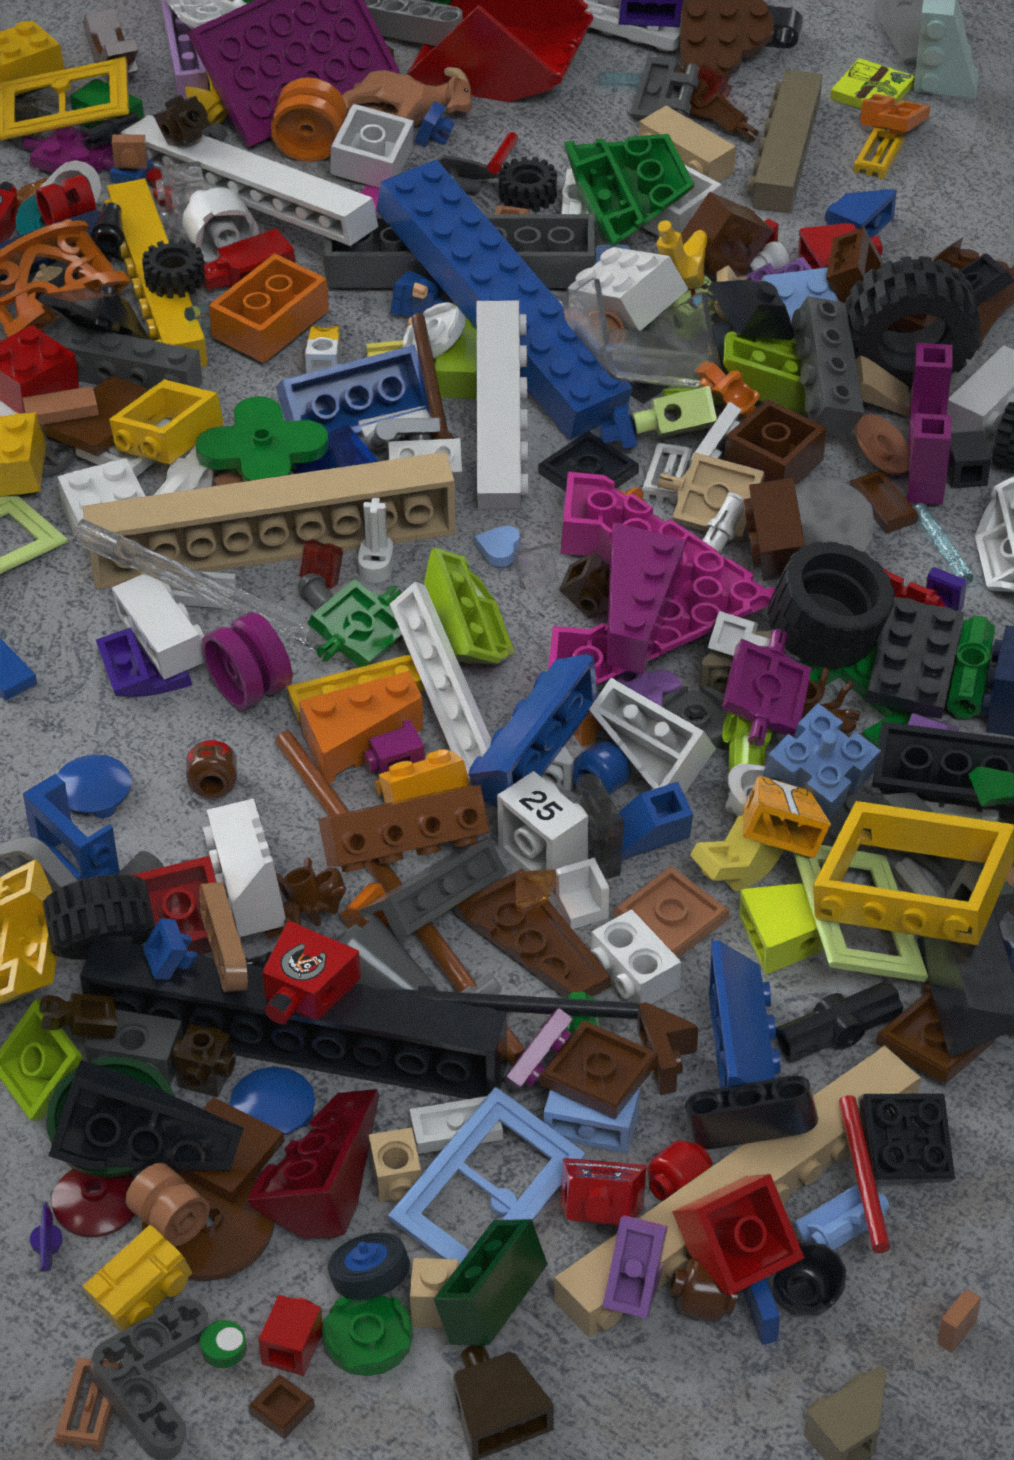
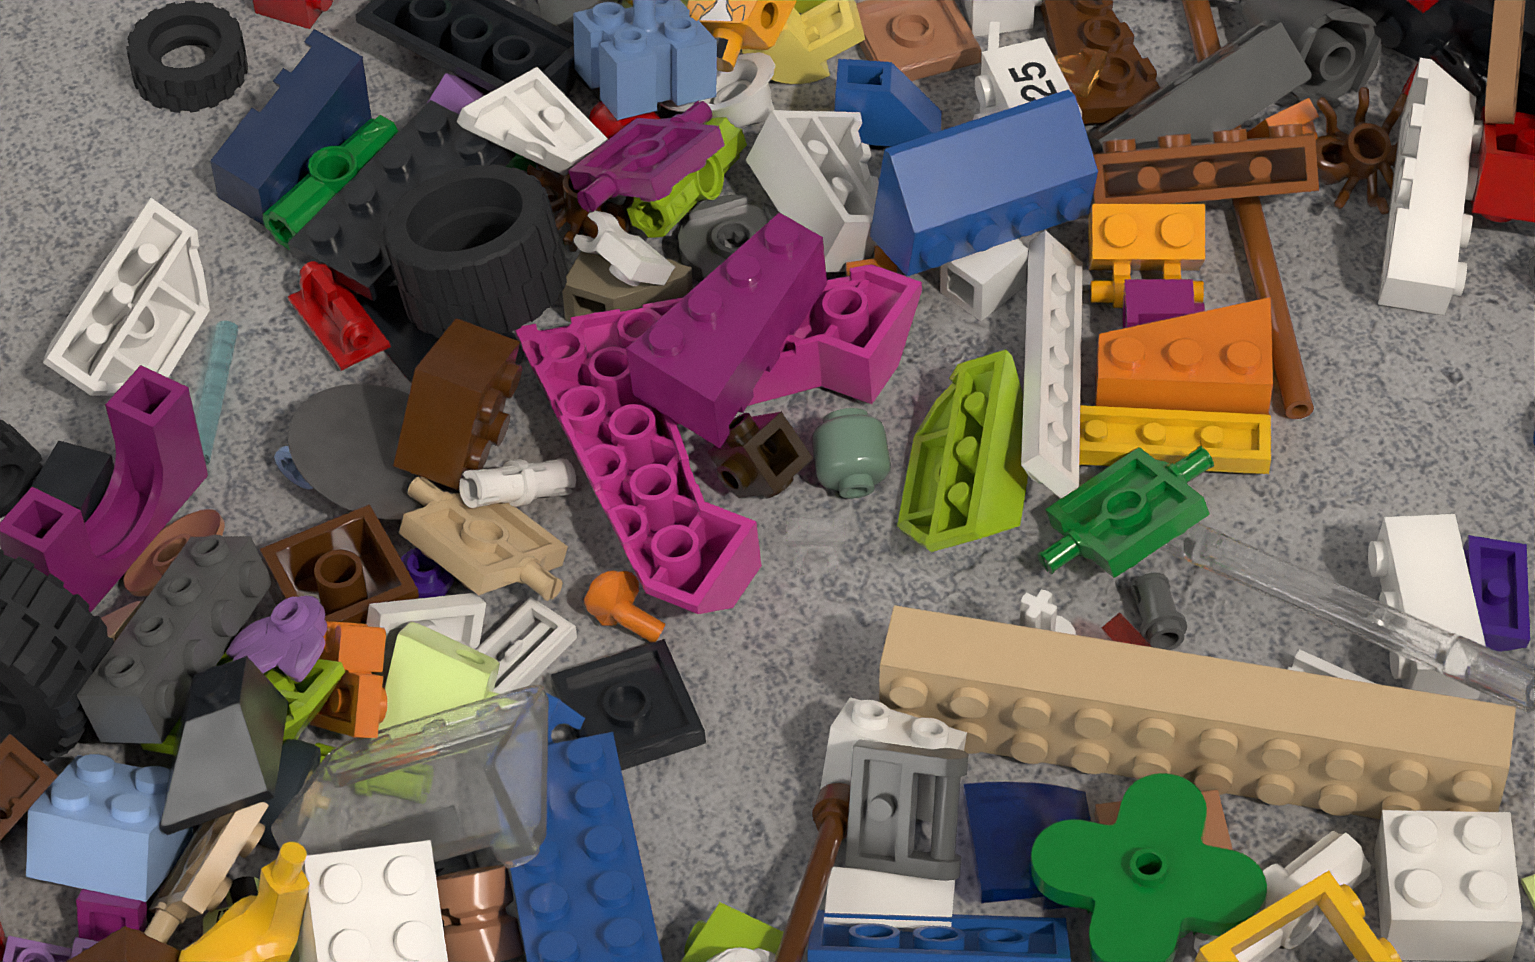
camera: 155 degrees left, 5 degrees up
reddish brown head [186,740,237,798] -> none
magenta wheel [201,612,293,711] -> none
light blue tile [475,526,520,567] -> none
white brick [477,301,528,509] -> none
clear smoke plate [577,773,624,880] -> none
reddish brown tile [850,470,918,534] -> none
dark purple tile [926,567,967,611] -> none
none -> medium lavender plate [226,596,327,682]
none -> white wing [457,67,609,176]
none -> sand green head [811,408,891,499]

